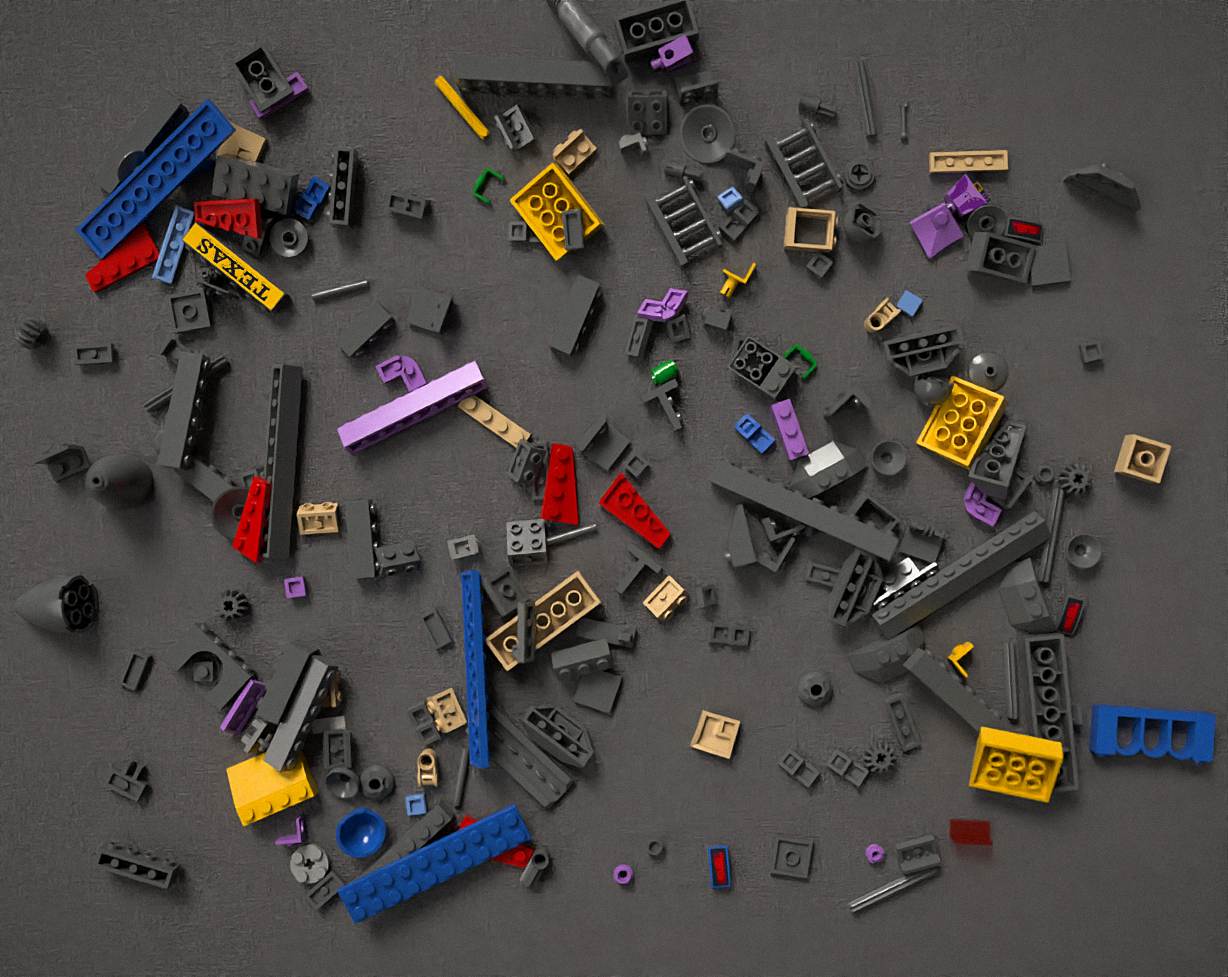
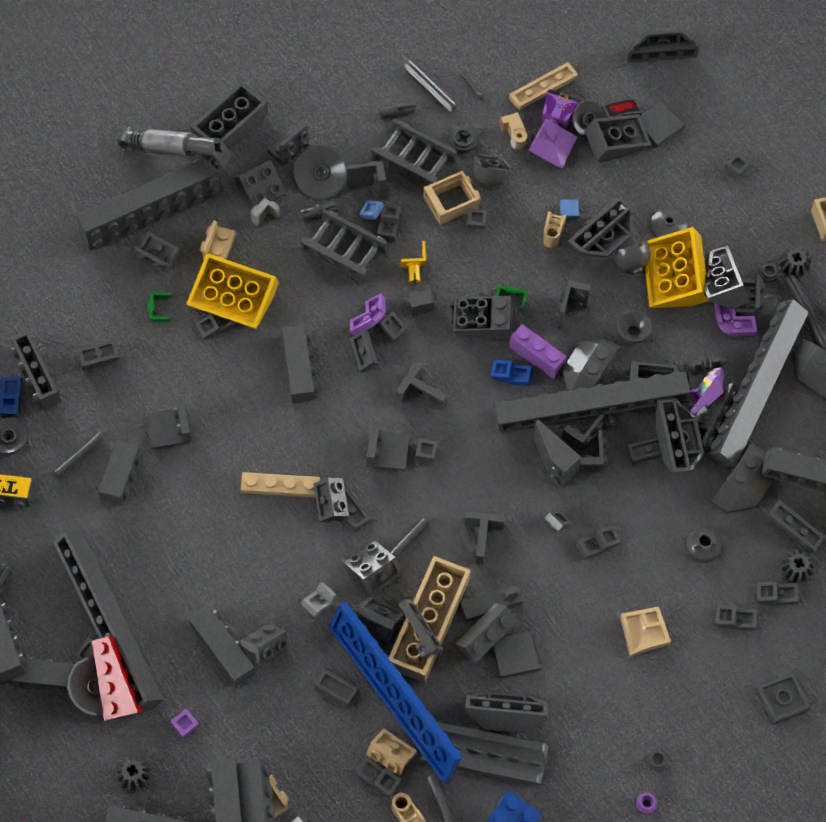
camera: 30 degrees left, 25 degrees down
tan bracket [297,502,340,535] -> none
brick [337,361,489,455] -> none
medium lavender plate [376,356,428,392] -> none
yellow axle [434,76,489,139] -> none
red wing [540,443,578,525] -> none
dark grey tile [562,209,586,250] -> none
red wing [598,472,671,549] -> none
tan bracket [643,575,689,622] -> none
green brick [650,359,680,386] -> none
medium lavender torso [651,35,697,74] -> none
slope [708,846,731,888] -> none
yellow bracket [947,642,974,678] -> none
none -> tan leg [500,112,527,150]
none -> medium lavender animal [690,368,724,414]

